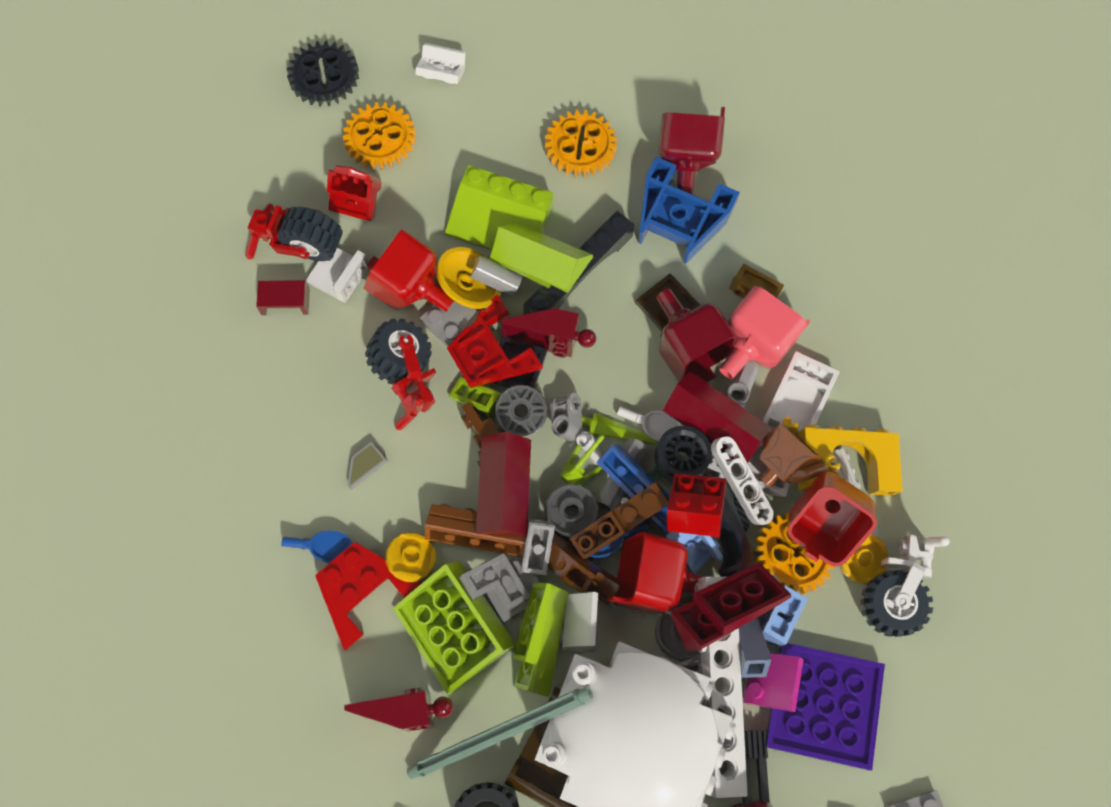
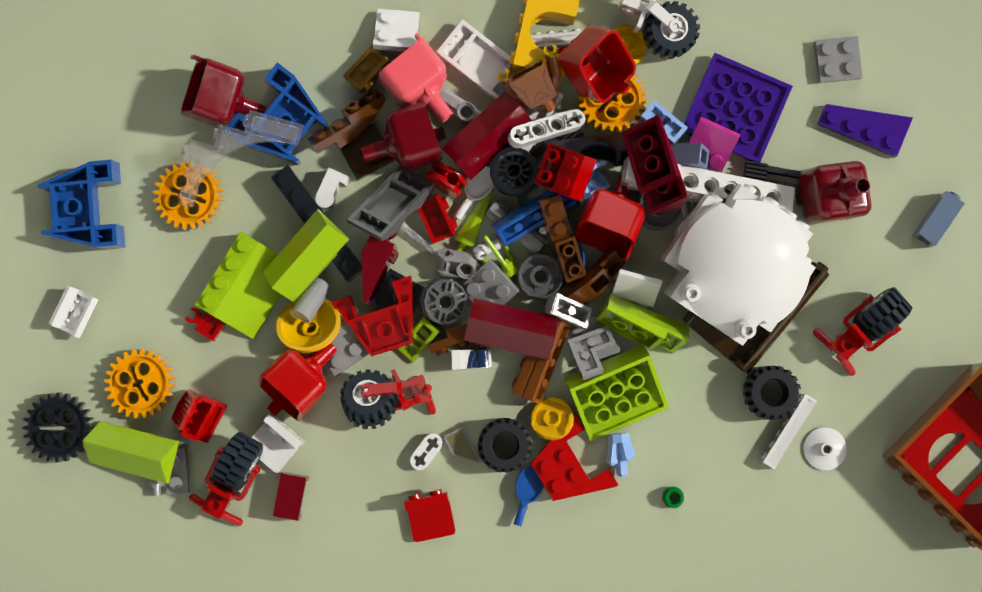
camera: 75 degrees left, 15 degrees up
dark red slope [344,688,454,732] -> none
sand green piece [407,686,593,779] -> none
none -> blue wedge [38,159,125,249]
none -> lime slope [82,421,179,484]
none -> light grey plate [149,449,190,496]
none -> clear arch [179,110,304,207]
none -> red plate [184,307,226,342]
none -> reddish brown slope [307,90,386,152]
none -> white leg [315,168,350,210]
none -> dark grey slope [347,166,434,241]
none -> white plate [373,9,420,52]
none -> white piece [400,222,438,256]
none -> red bracket [404,489,456,542]
none -> white beam [410,433,443,470]
none -> red bracket [418,193,458,245]
none -> red head [425,161,467,198]
none -> leg [451,350,492,370]
none -> light grey plate [462,259,520,305]
none -> black tyre [478,418,532,473]
none -> light blue rock [606,433,635,478]
none -> green plate [662,486,684,508]

